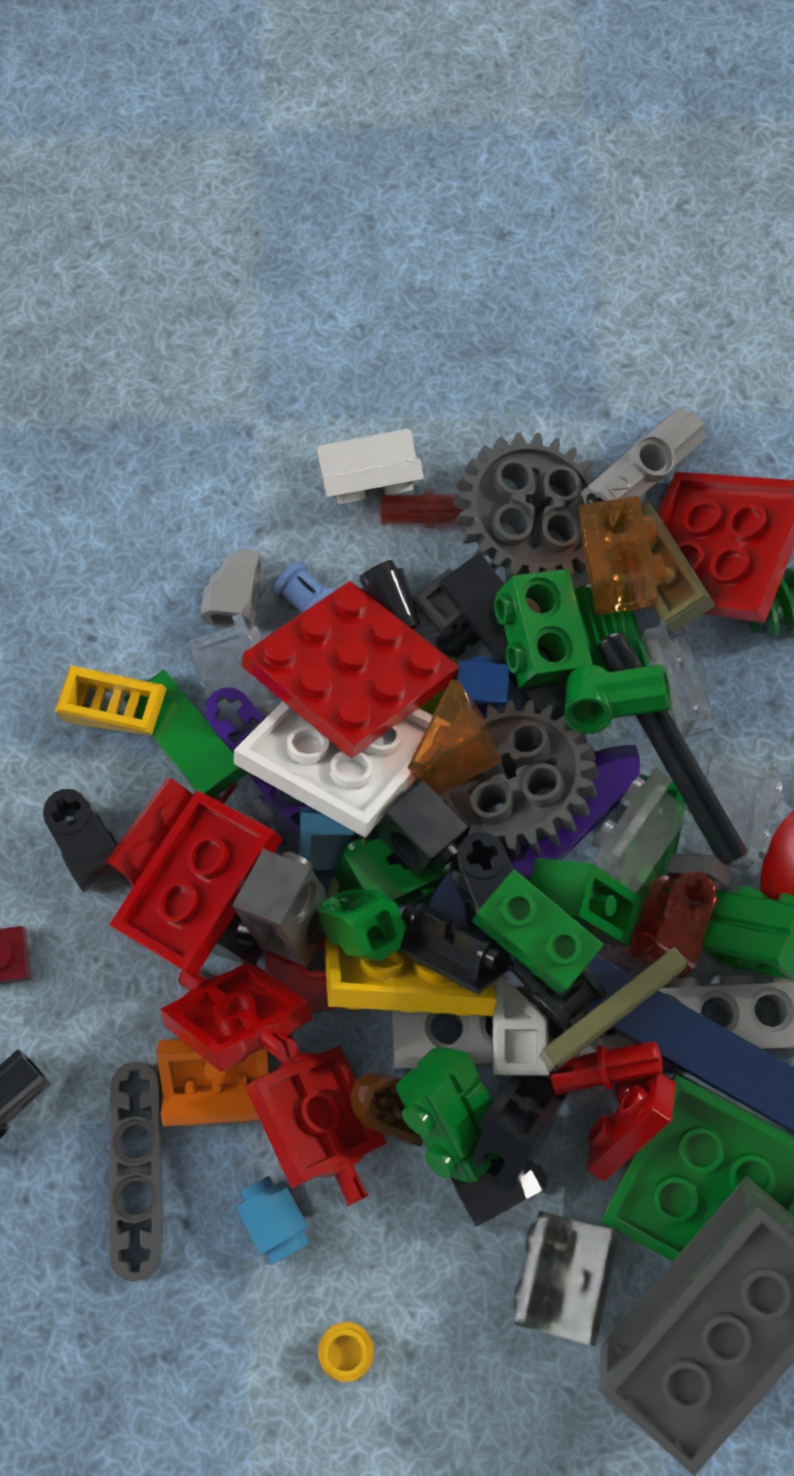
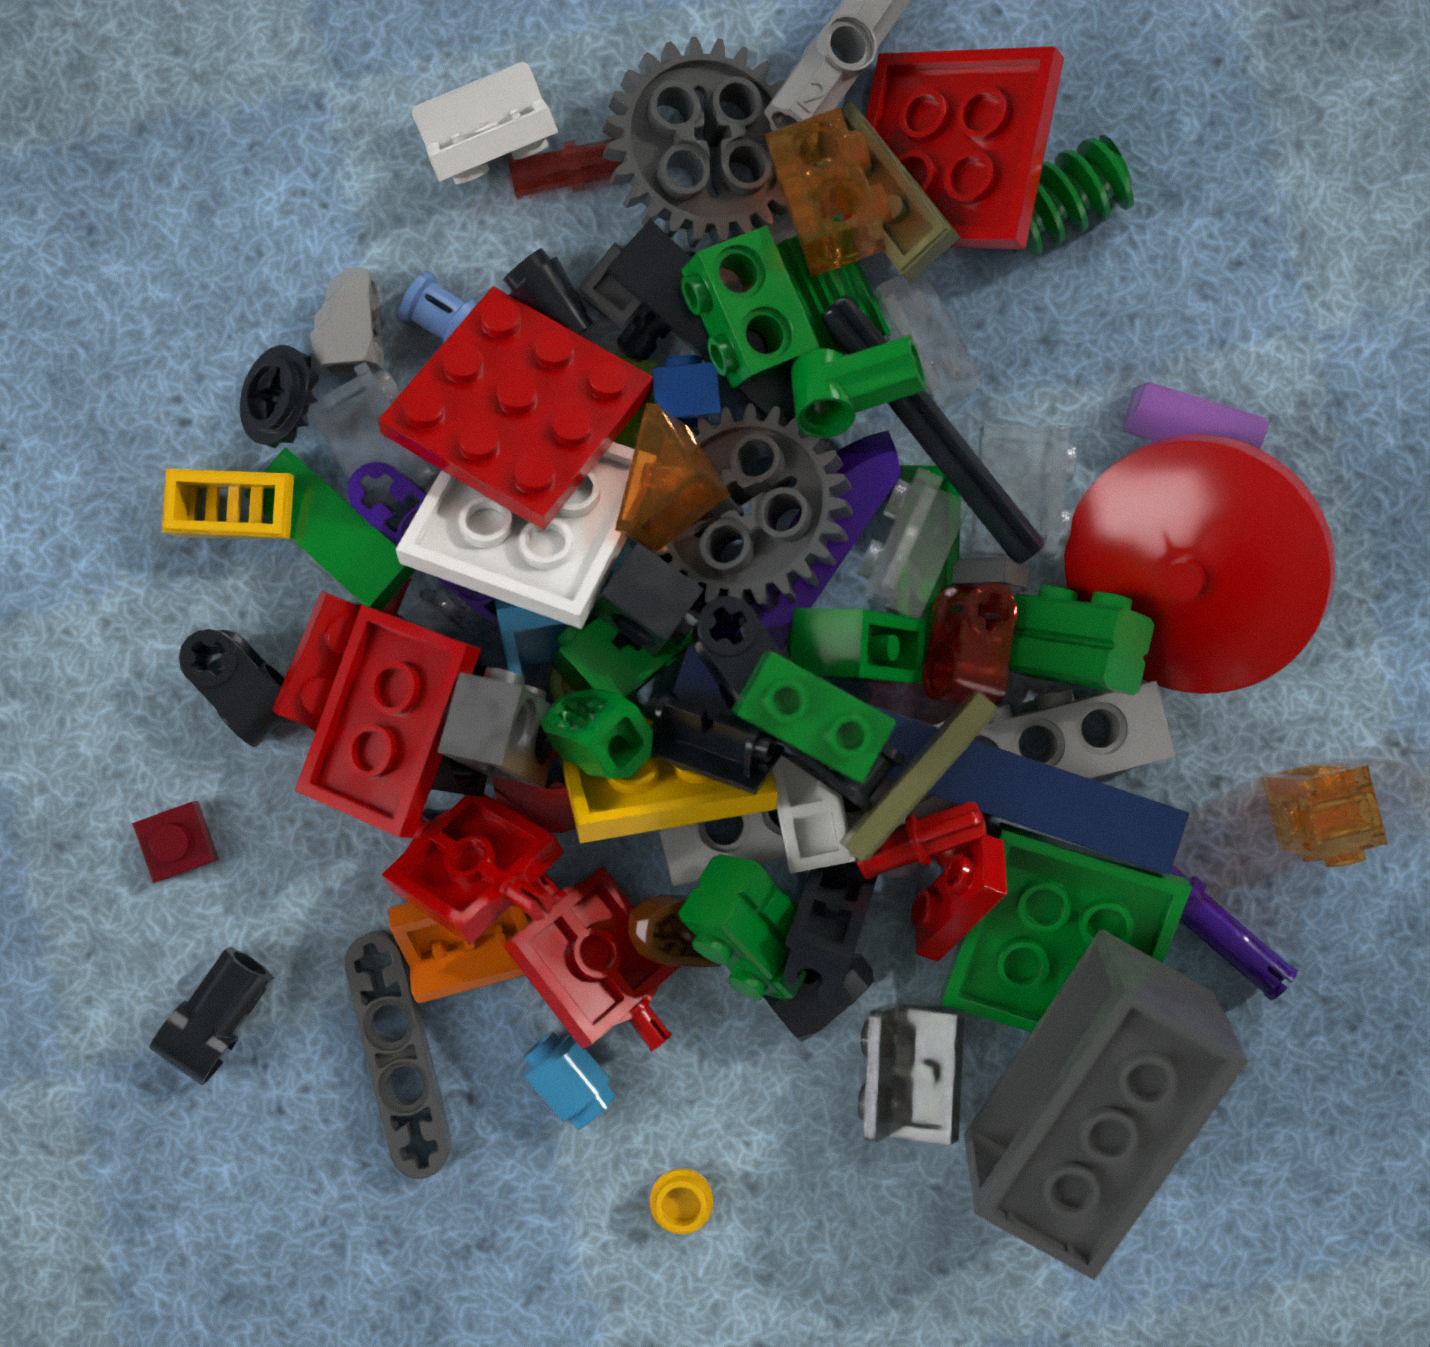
camera: 15 degrees left, 15 degrees up
none -> black gear [240,345,319,448]

